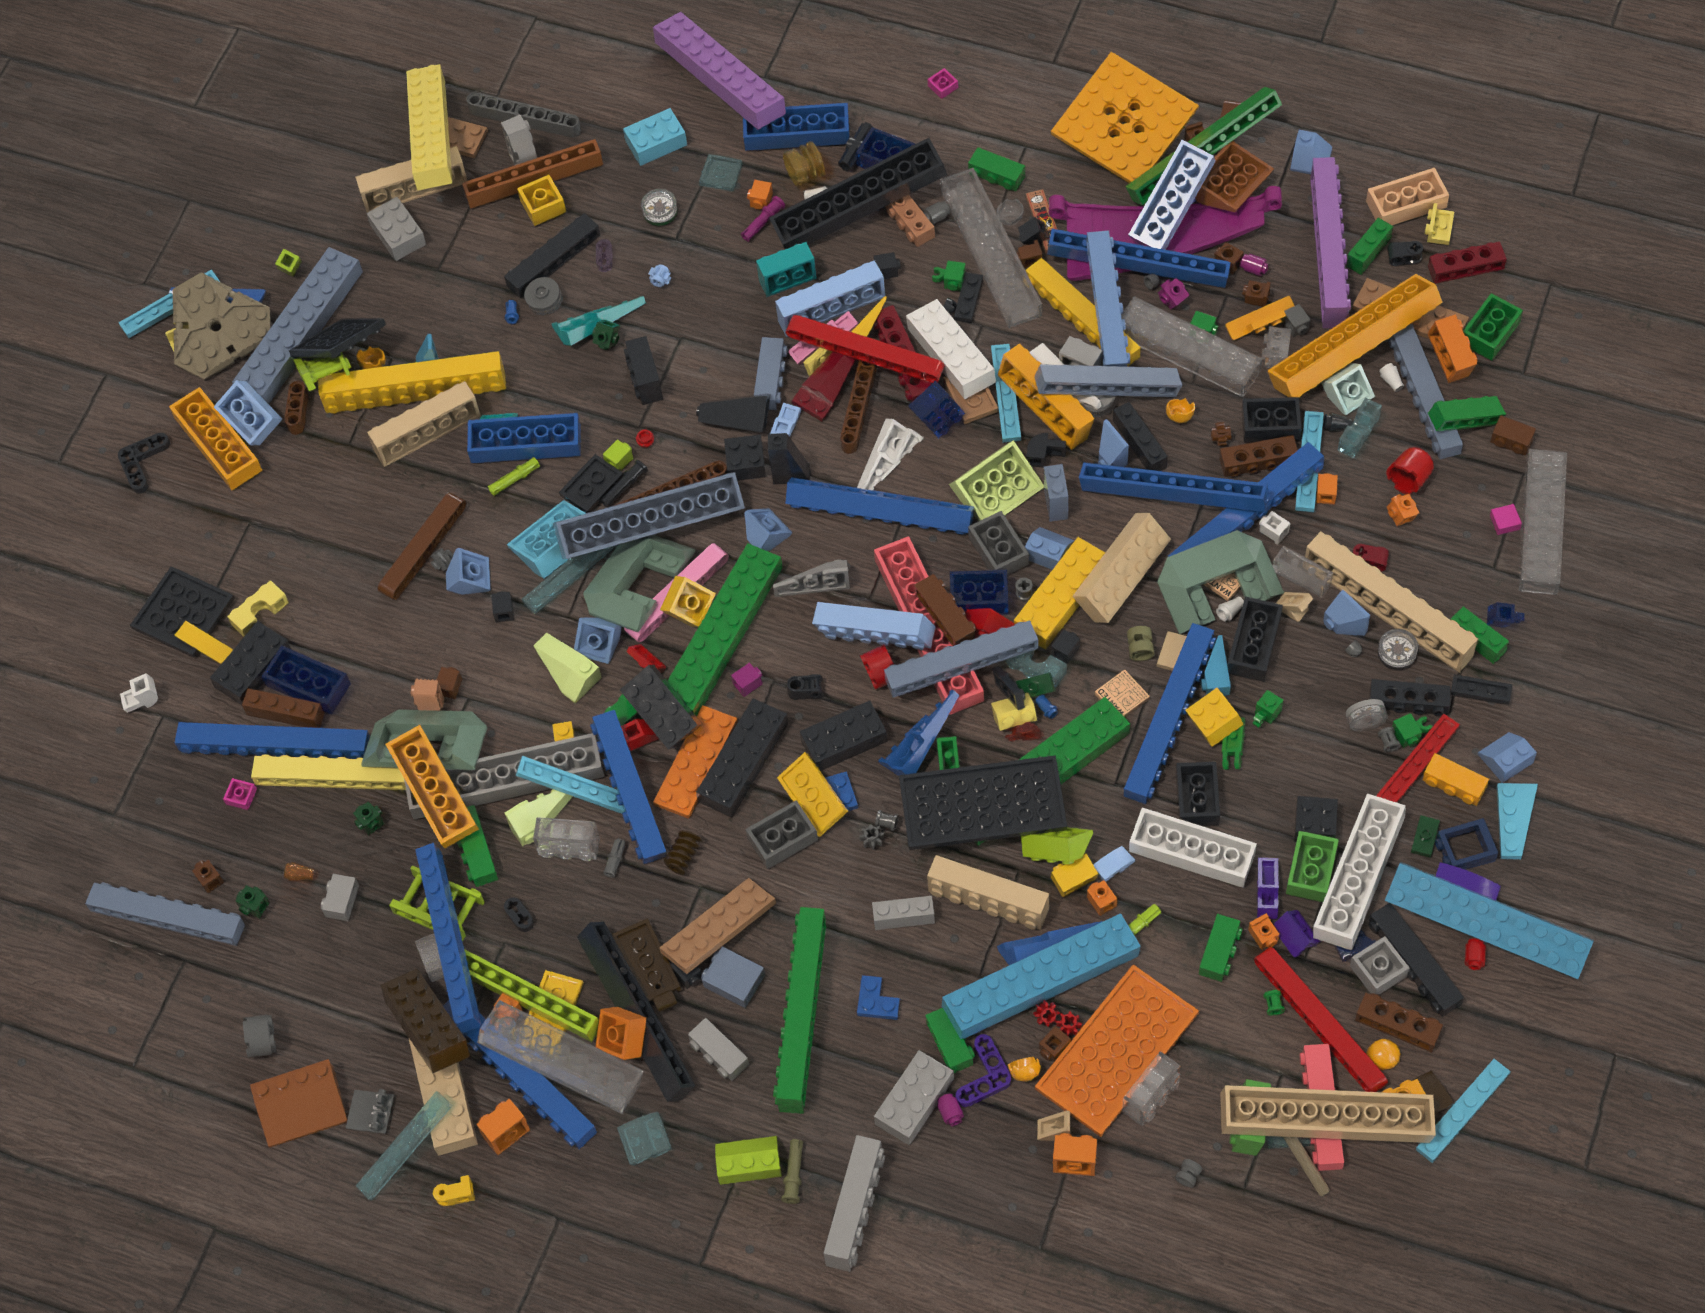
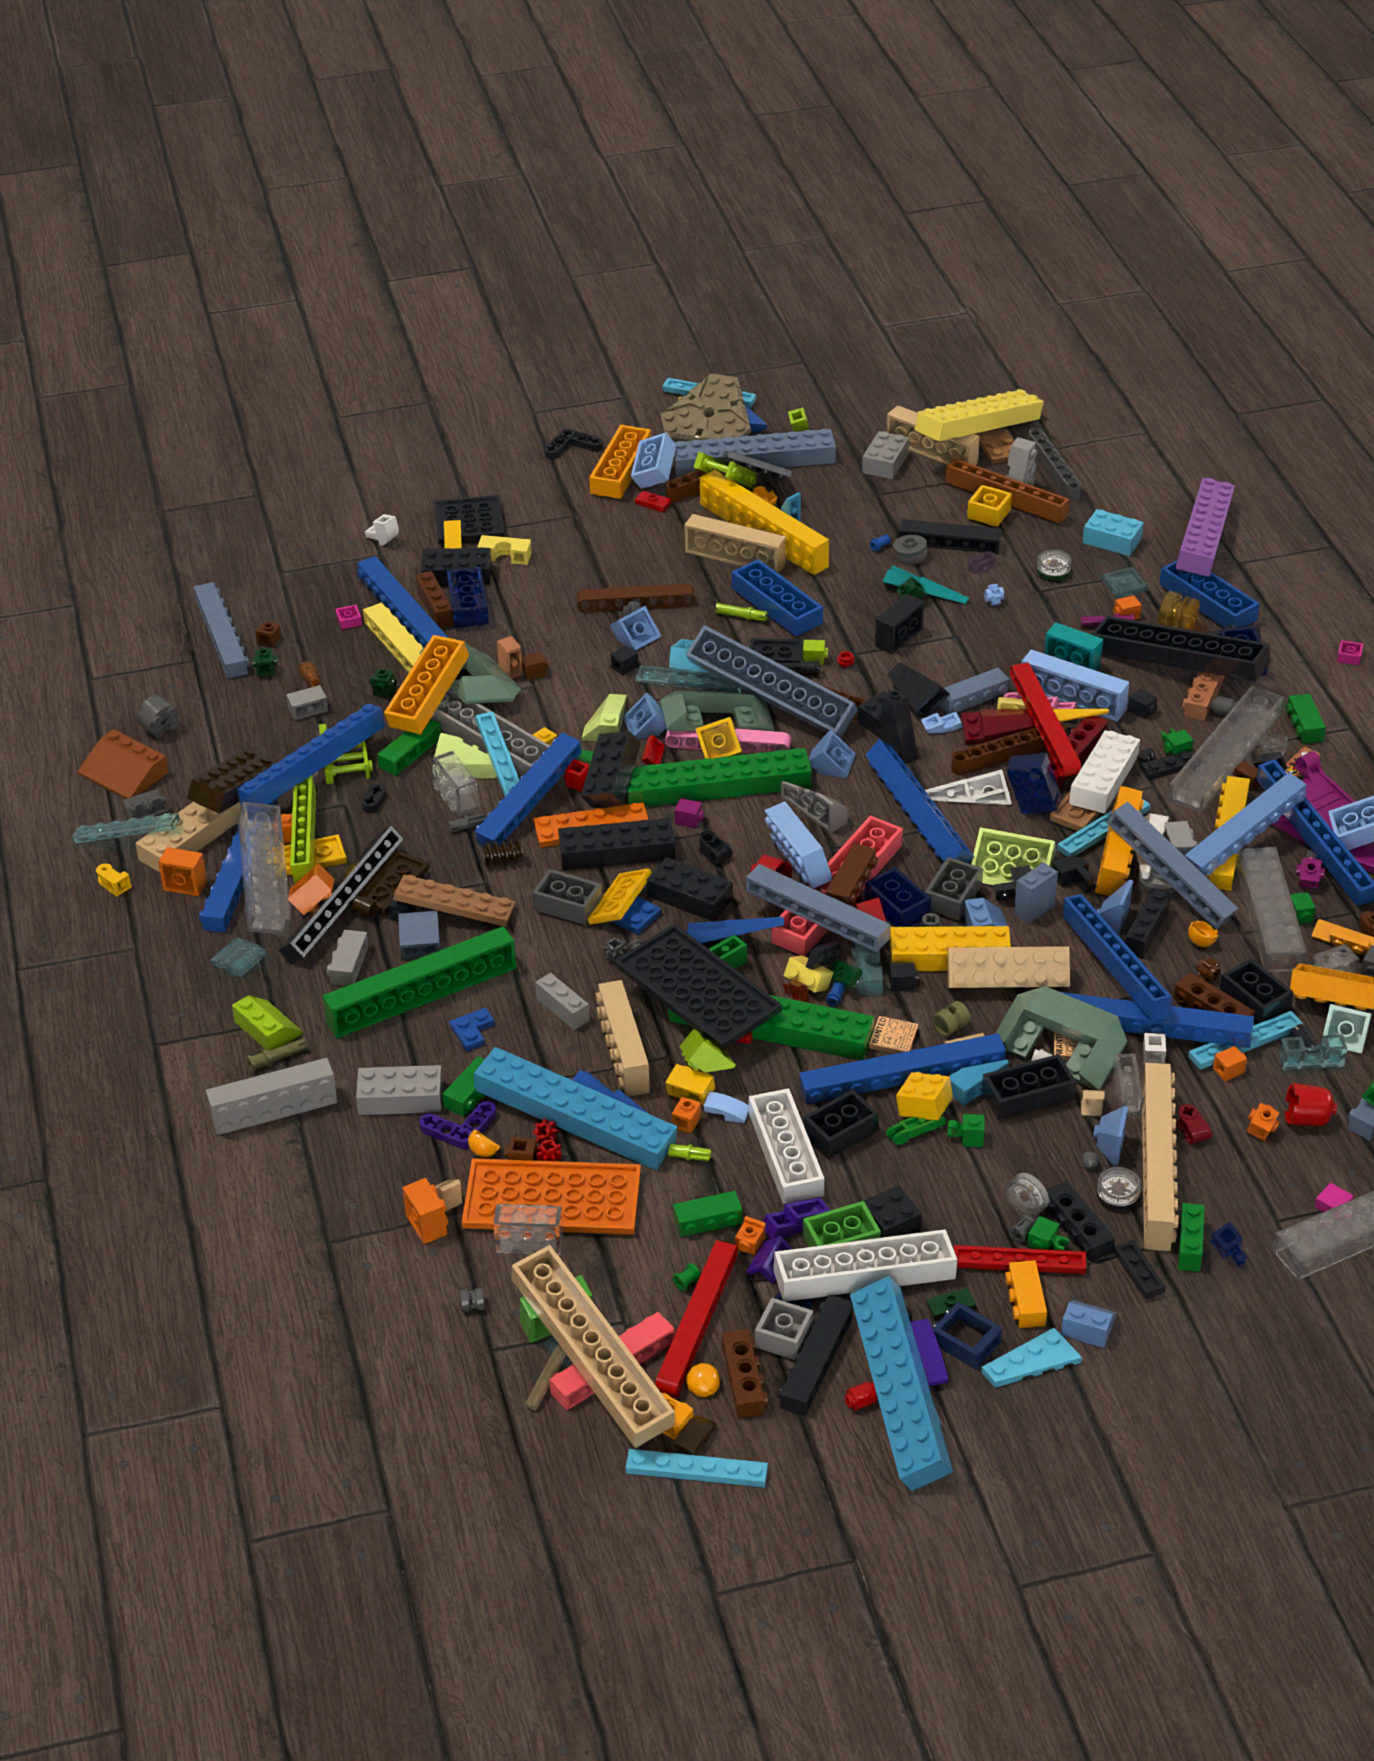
camera: 50 degrees right, 20 degrees down
magenta brick [937,1094,964,1126] -> none
none -> red plate [635,491,671,512]
none -> black brick [994,865,1031,901]

